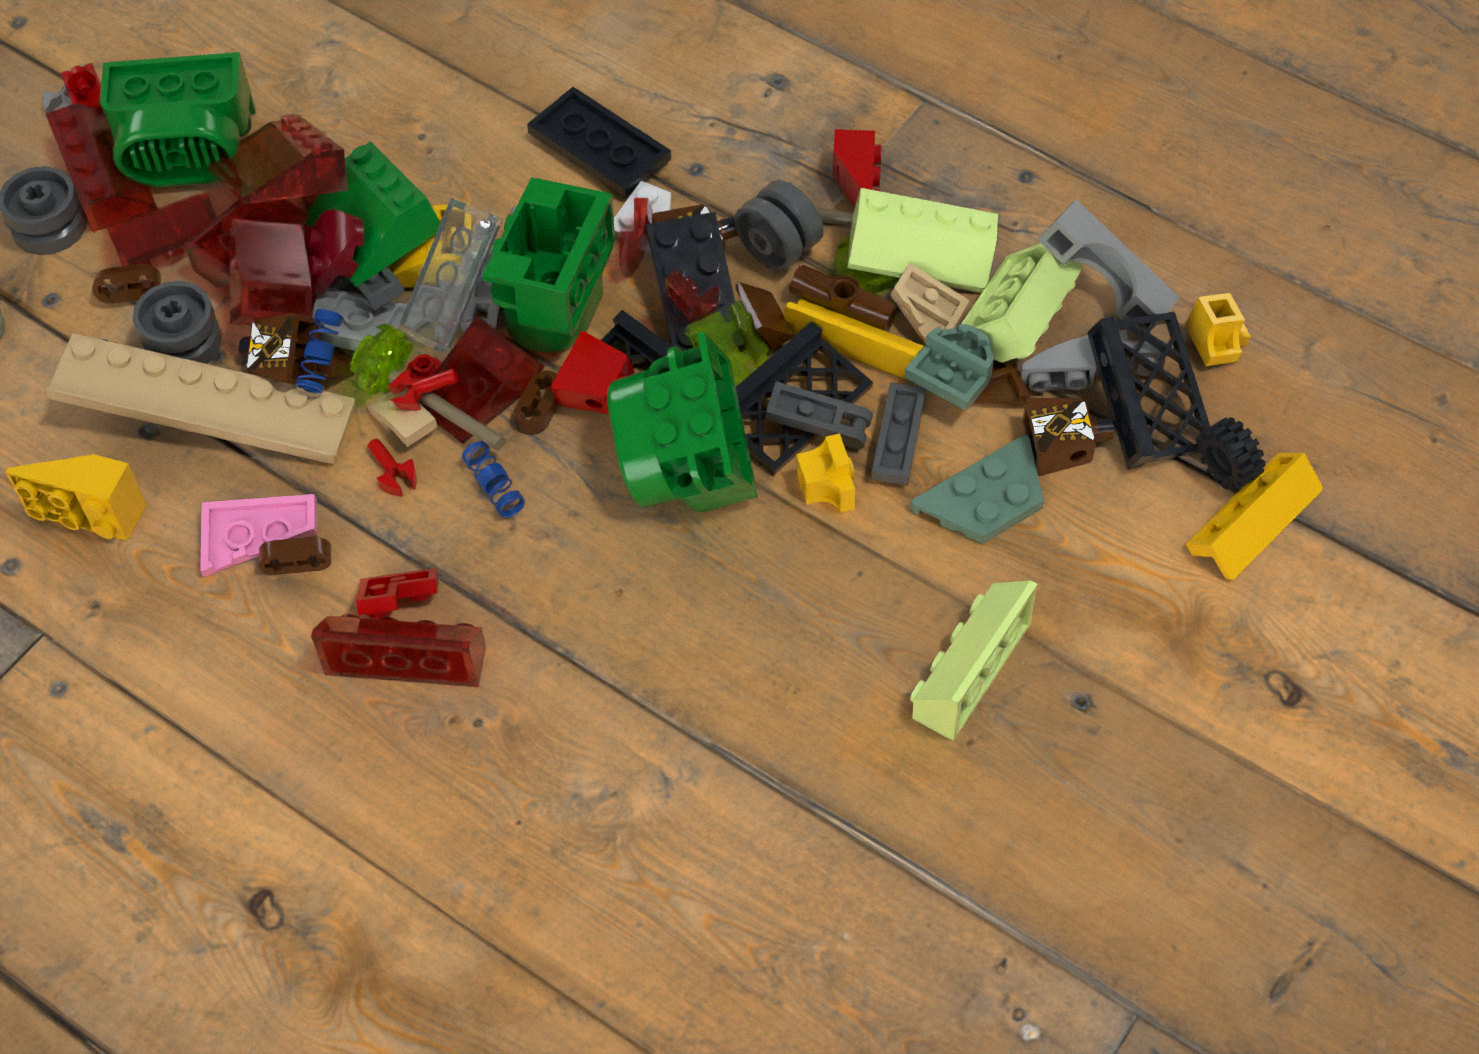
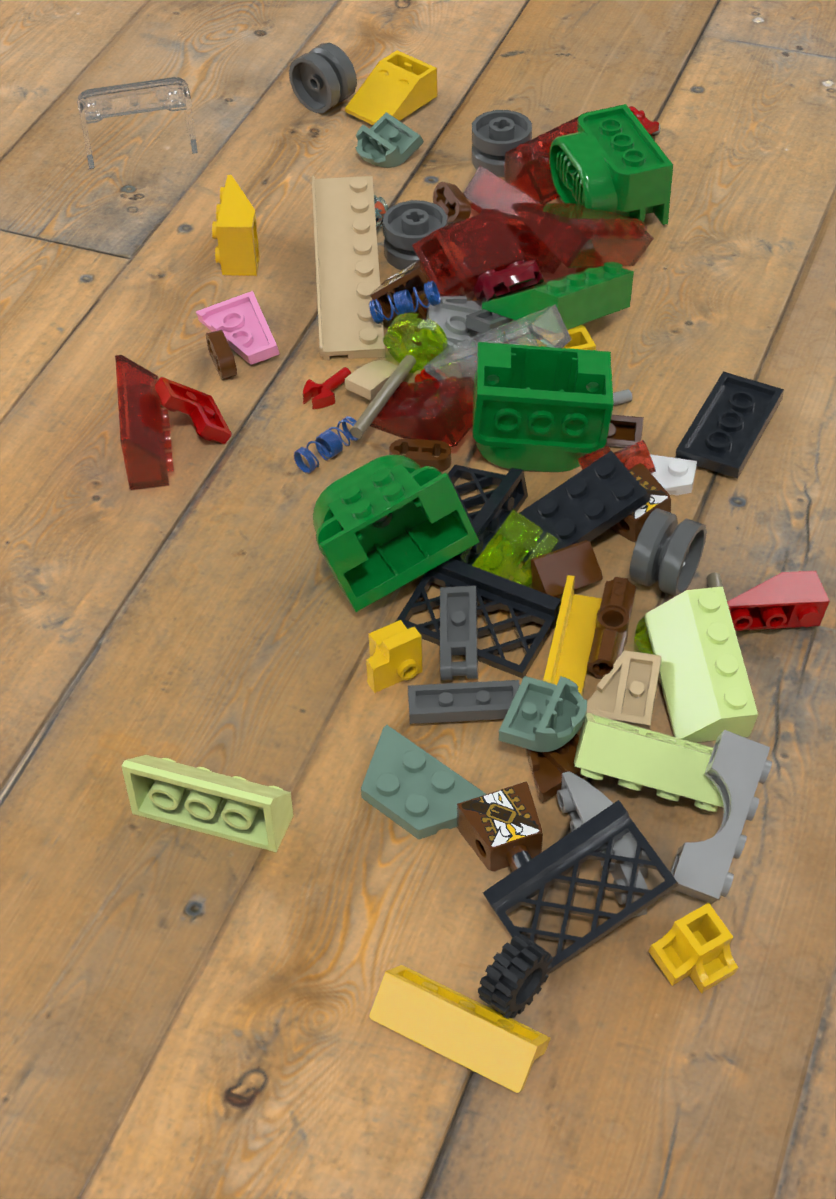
camera: 75 degrees right, 10 degrees down
red bar [388,369,458,411] -> none
red torso [550,331,635,415] -> none
clear red bracket [665,270,721,322] -> none

